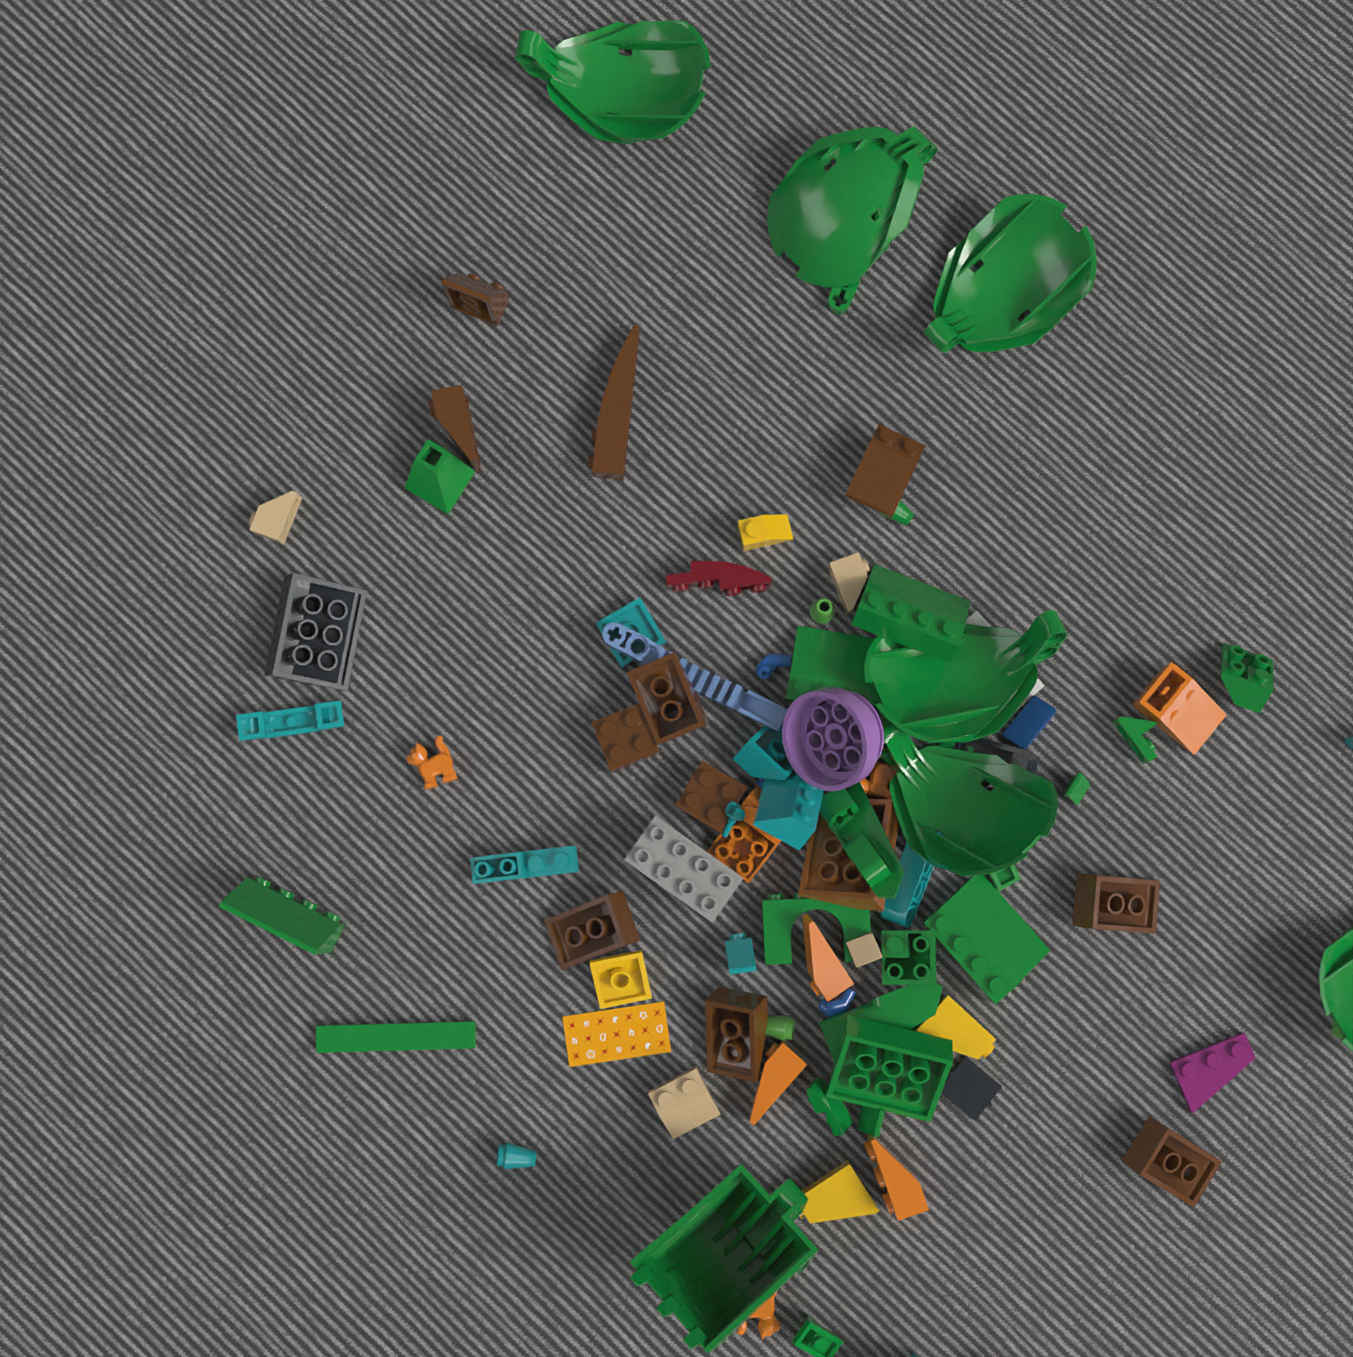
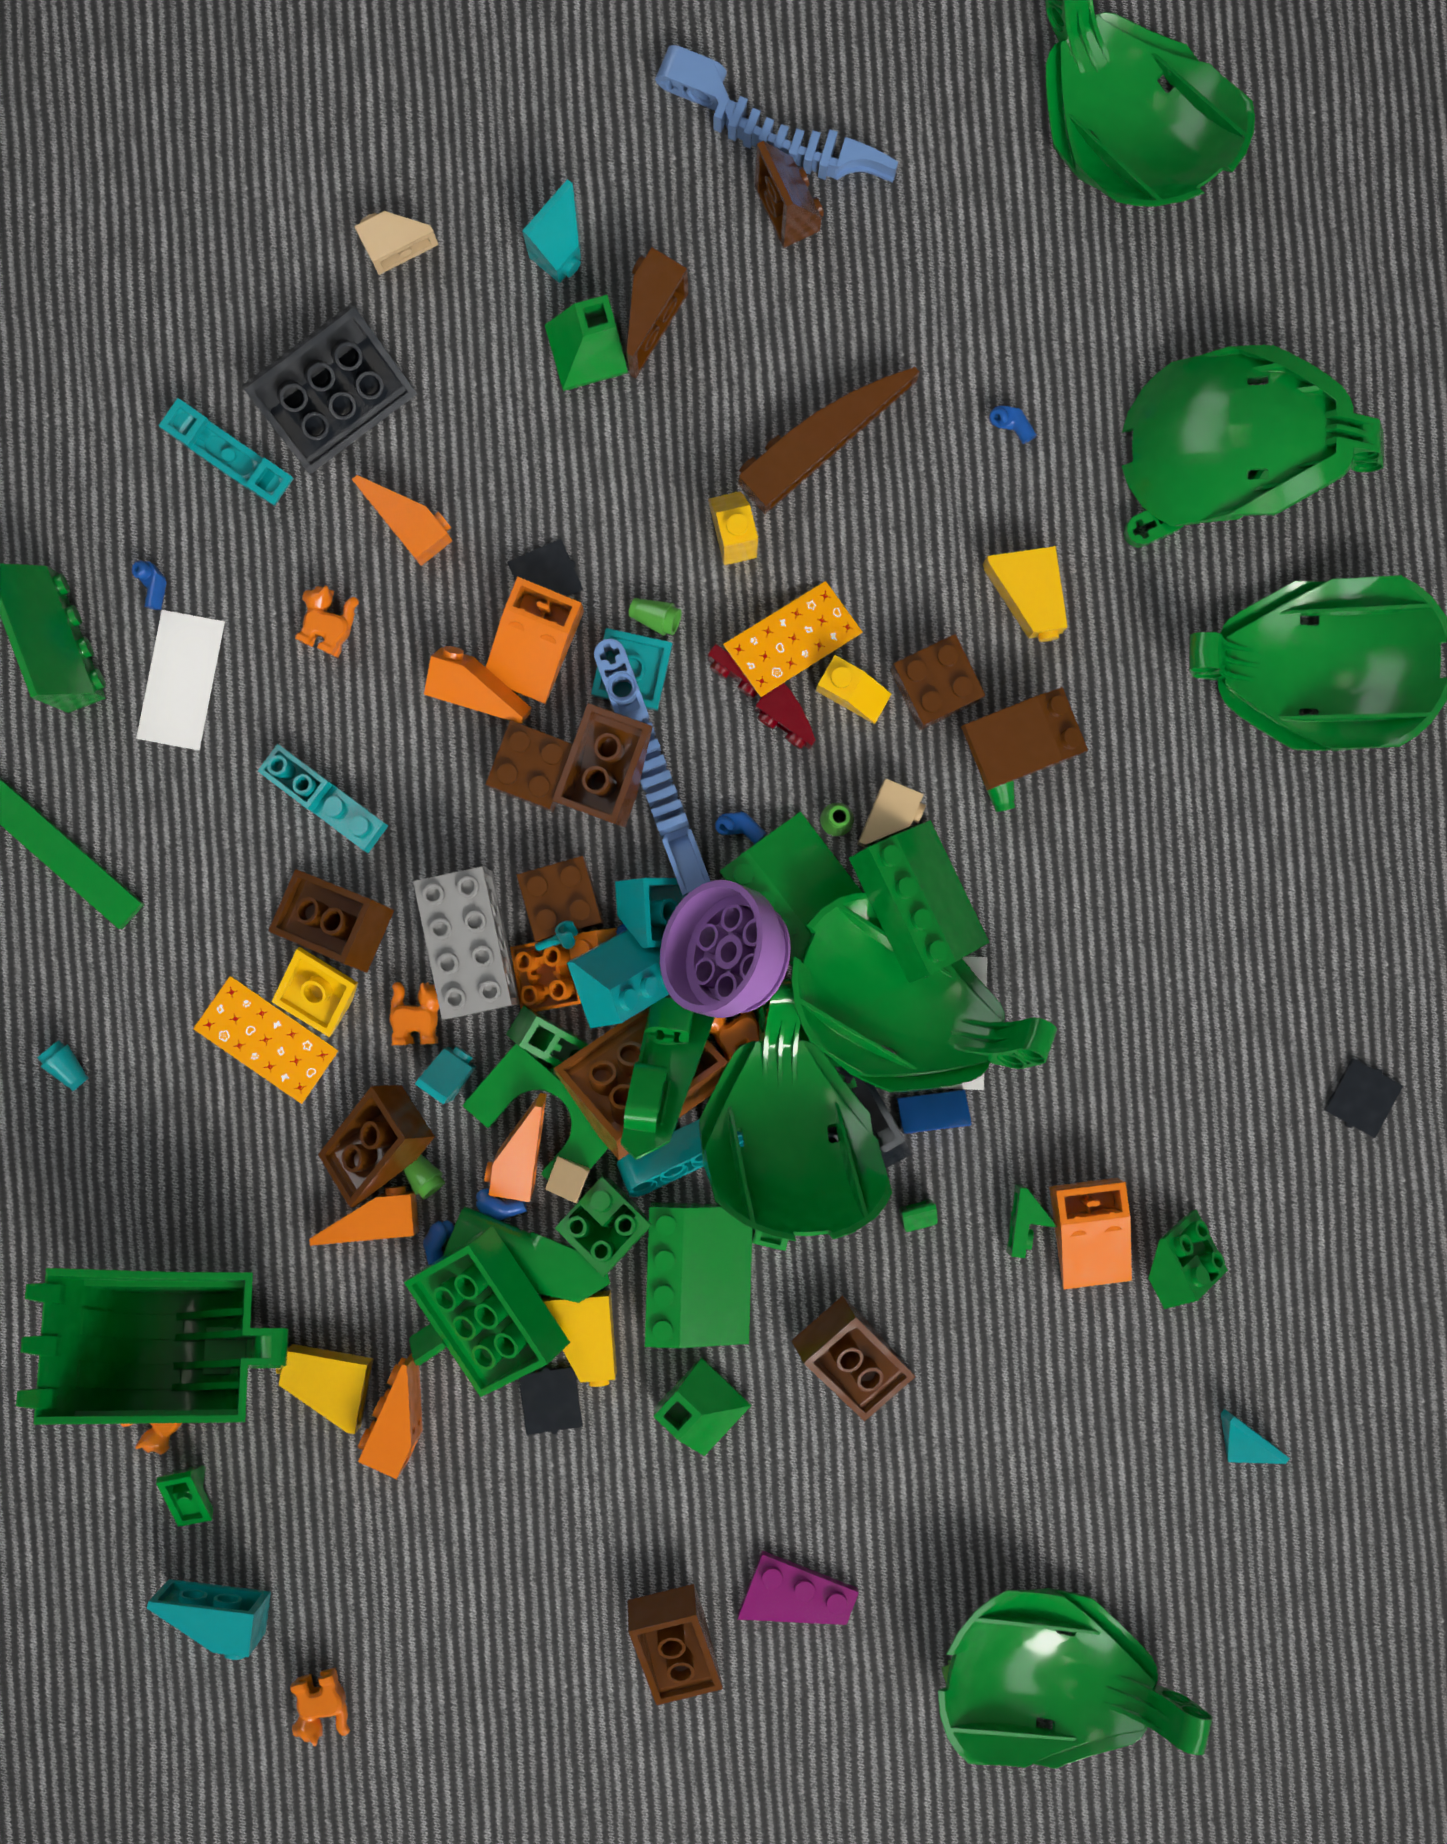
camera: 35 degrees right, 5 degrees up
tan slope [648,1066,721,1139] -> none
green slope [806,1077,853,1136] -> none
none -> blue arm [132,560,167,610]
none -> white sticker [136,610,225,750]
none -> orange slope [352,475,452,566]
none -> orange animal [390,982,440,1045]
none -> blue arm [423,1220,454,1266]
none -> orange slope [424,646,532,724]
none -> orange slope [486,577,584,704]
none -> green slope [506,1005,589,1066]
none -> black piece [507,539,583,597]
none -> teal slope [522,179,581,284]
none -> bright green cone [629,598,682,636]
none -> green slope [653,1357,752,1456]
none -> medium blue piece [655,45,898,183]
none -> yellow slope [708,491,758,565]
none -> light orange sticker [723,581,863,697]
none -> reddish brown brick [890,634,986,731]
none -> yellow slope [983,546,1068,642]
none -> blue arm [989,406,1037,444]
none -> black piece [1324,1058,1403,1138]

